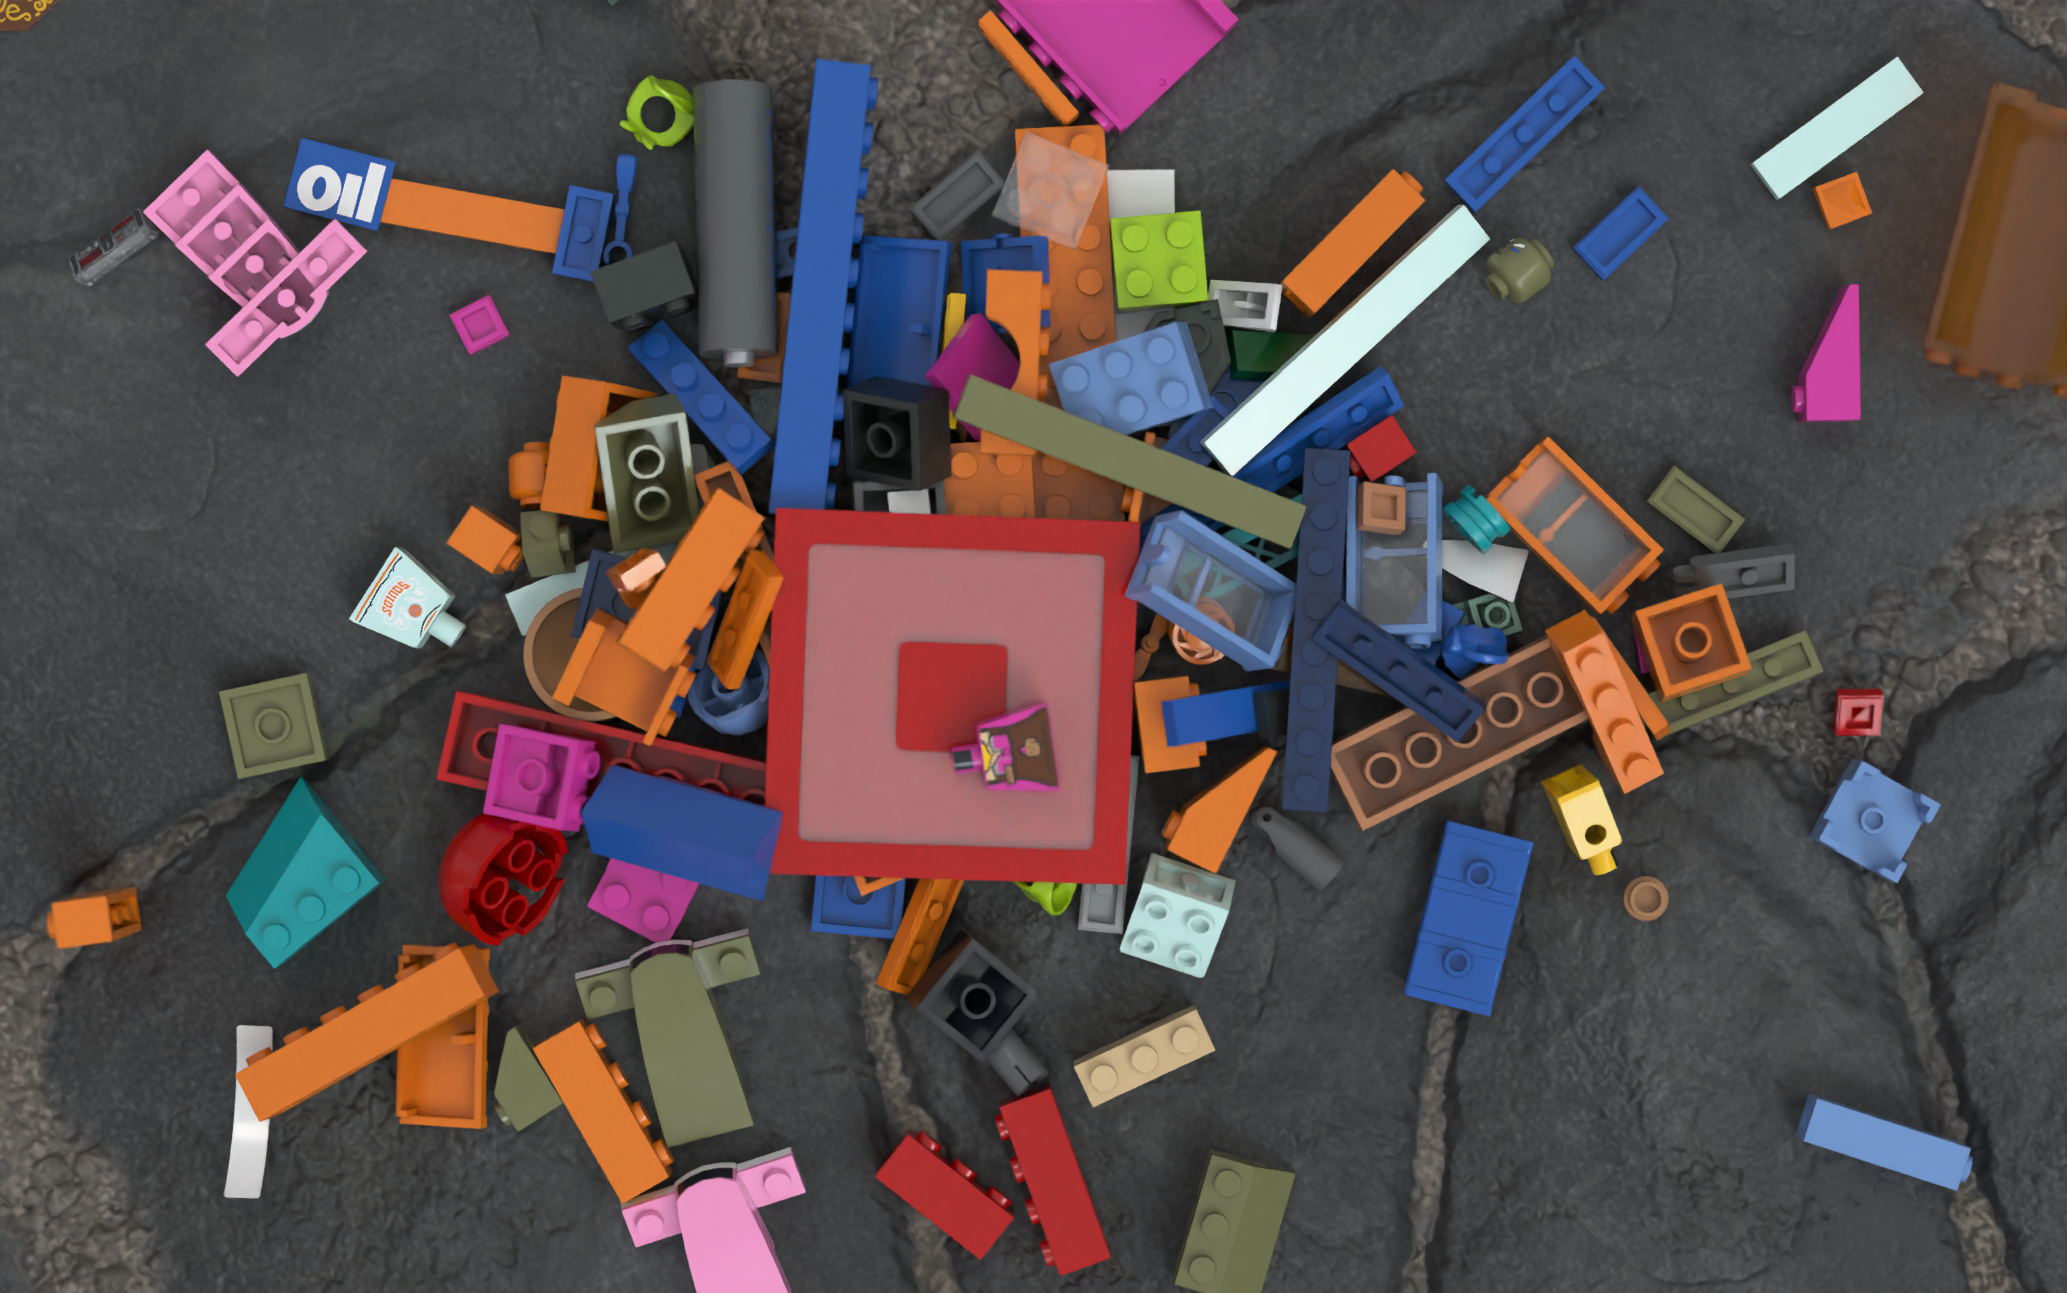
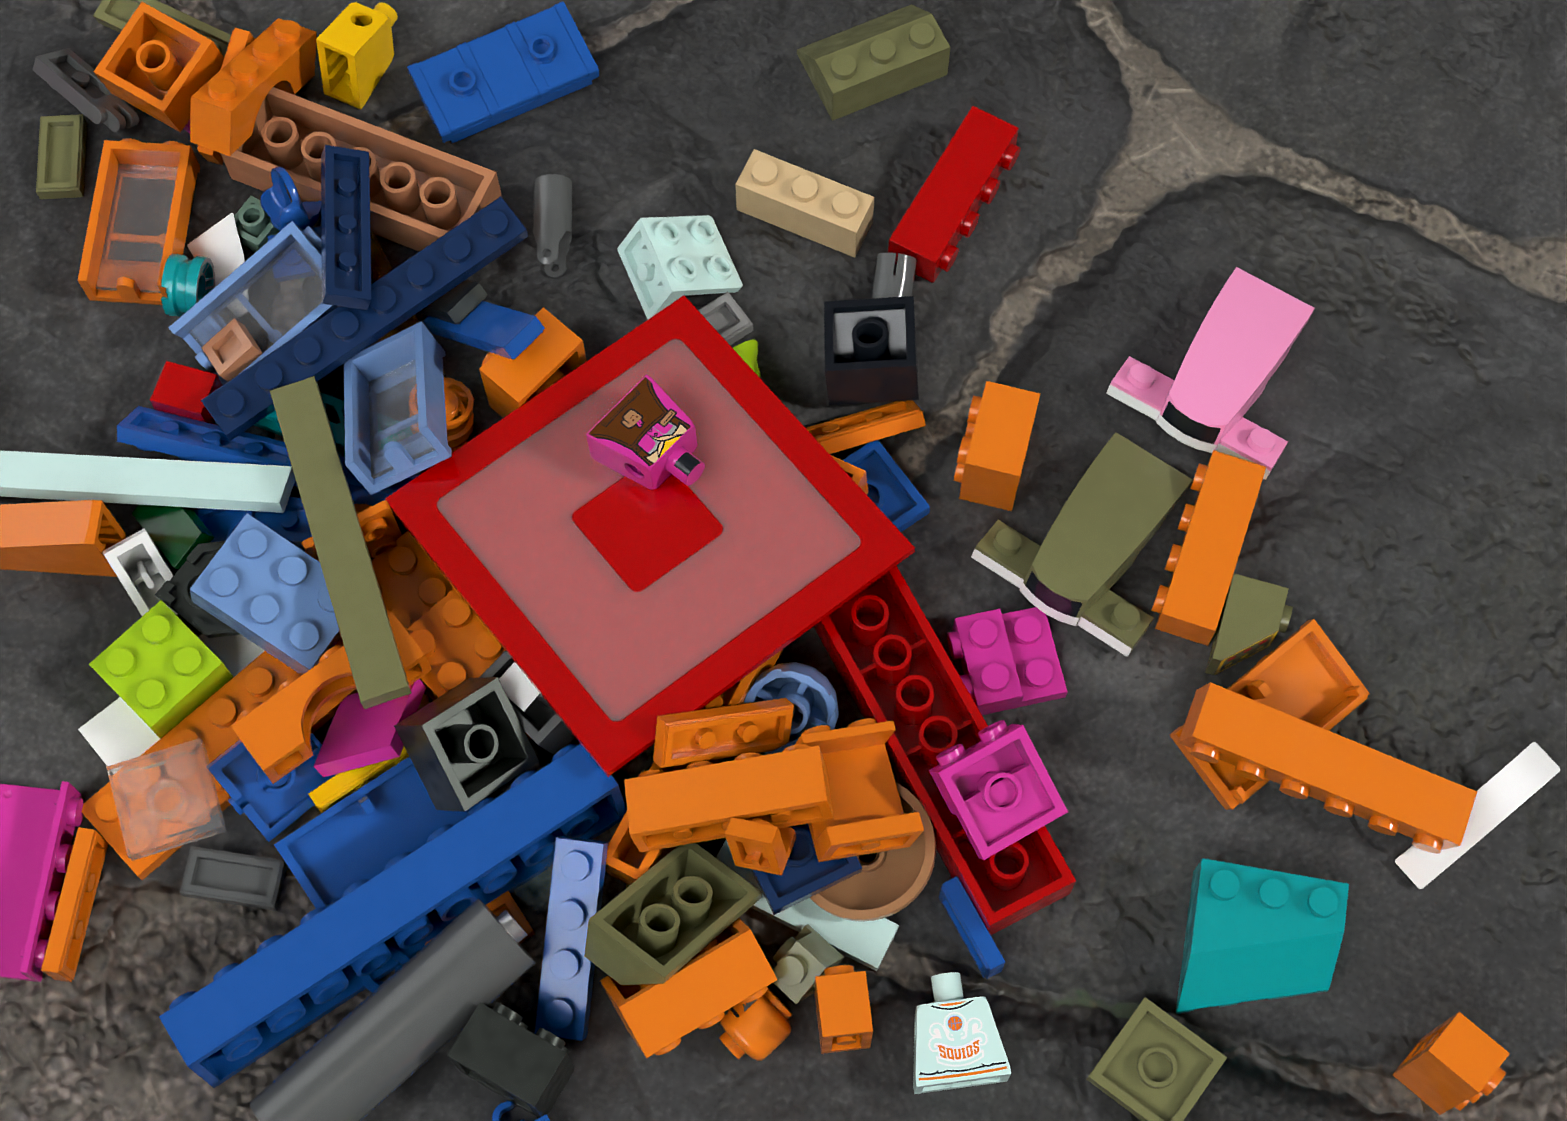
camera: 130 degrees left, 20 degrees down
red cylinder [438,813,568,945] -> none
blue slope [581,765,783,901] -> none
red brick [875,1129,1014,1260] -> none
orange slope [1161,745,1277,874] -> none
none -> blue tile [939,876,1005,979]
none -> orange brick [953,381,1041,511]

